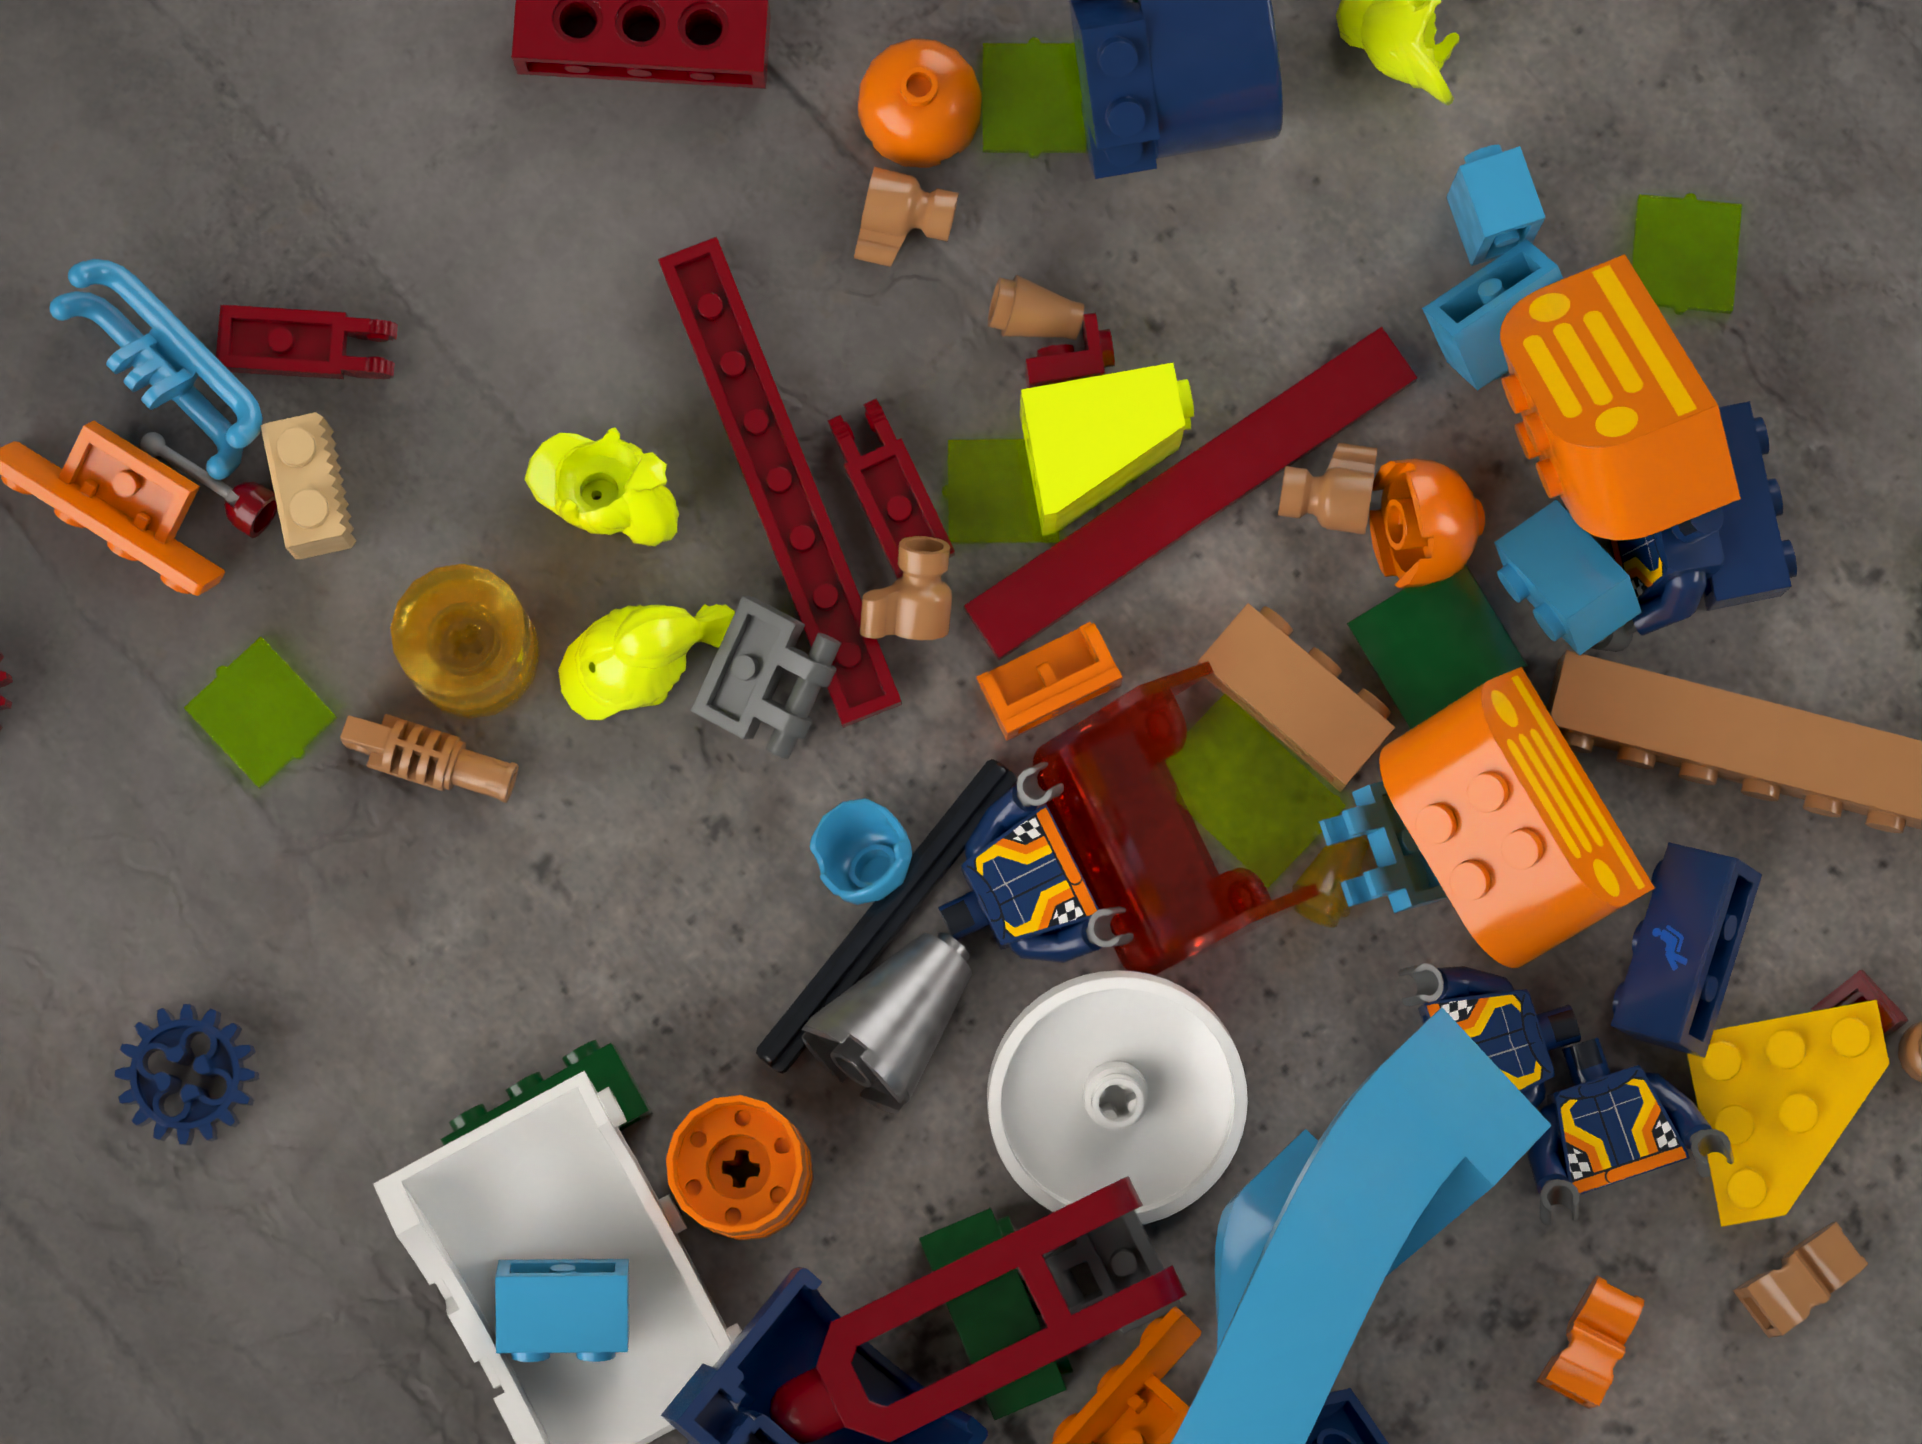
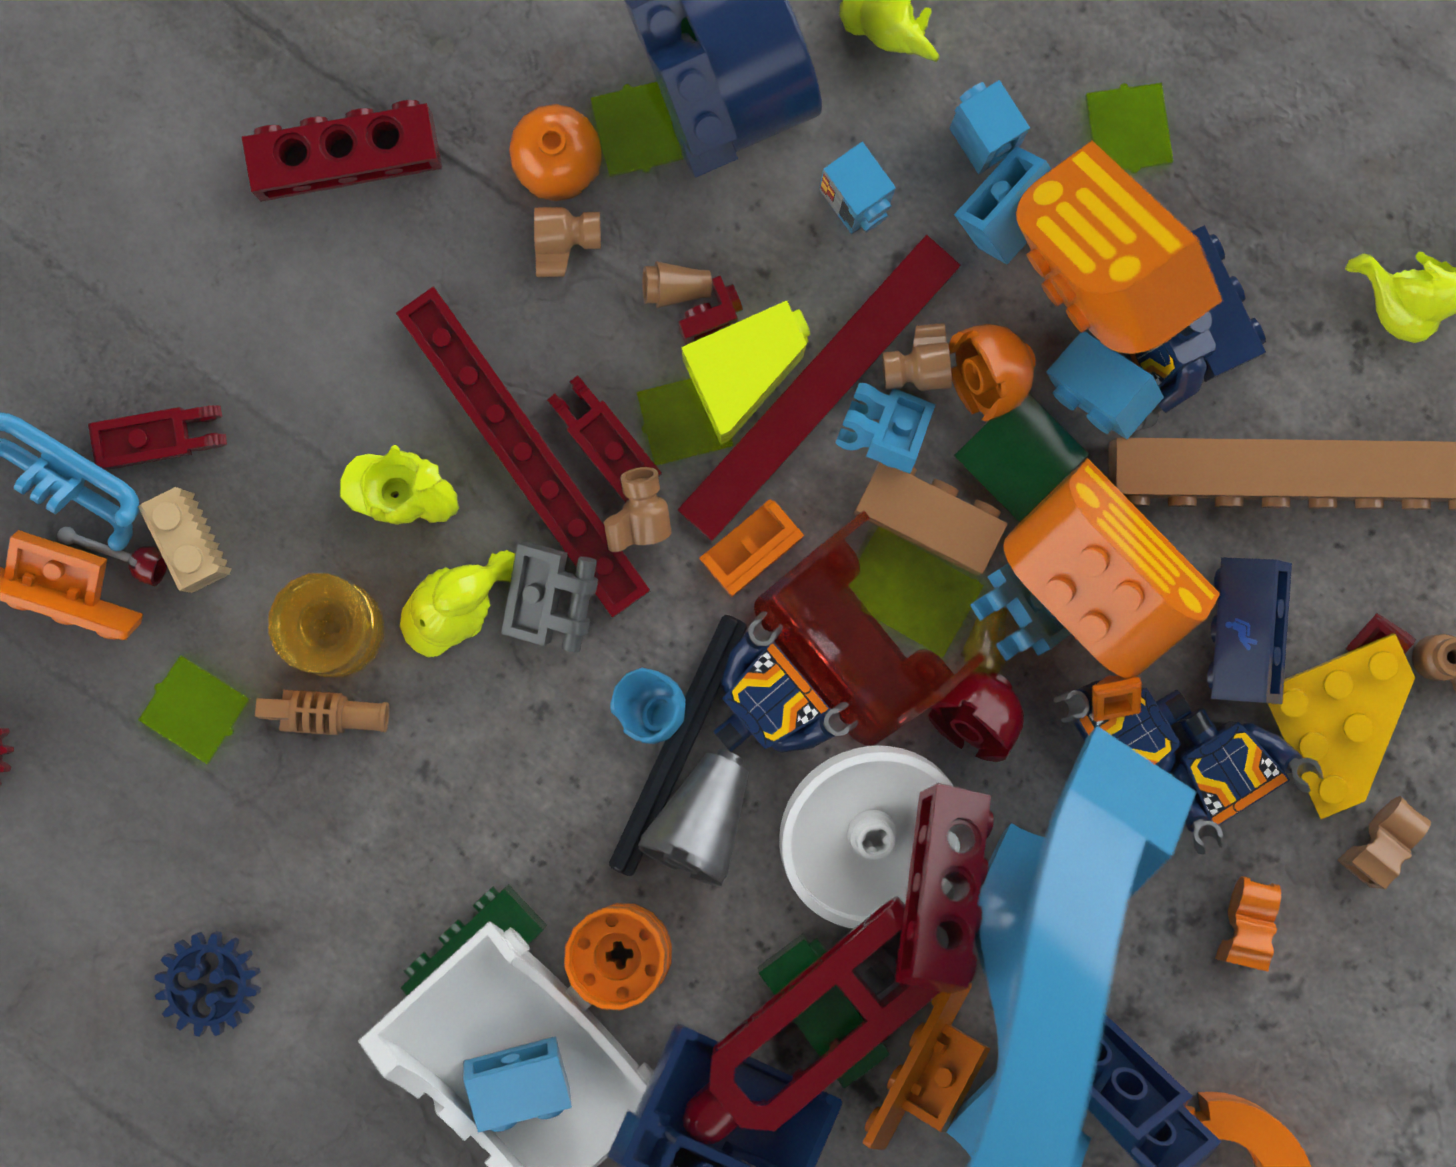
camera: 20 degrees left, 5 degrees up
none -> dark azure brick [819,141,896,234]
none -> dark azure plate [835,383,936,474]
none -> dark red brick [895,783,994,993]
none -> dark red cylinder [927,672,1024,762]
none -> orange slope [1092,675,1142,722]

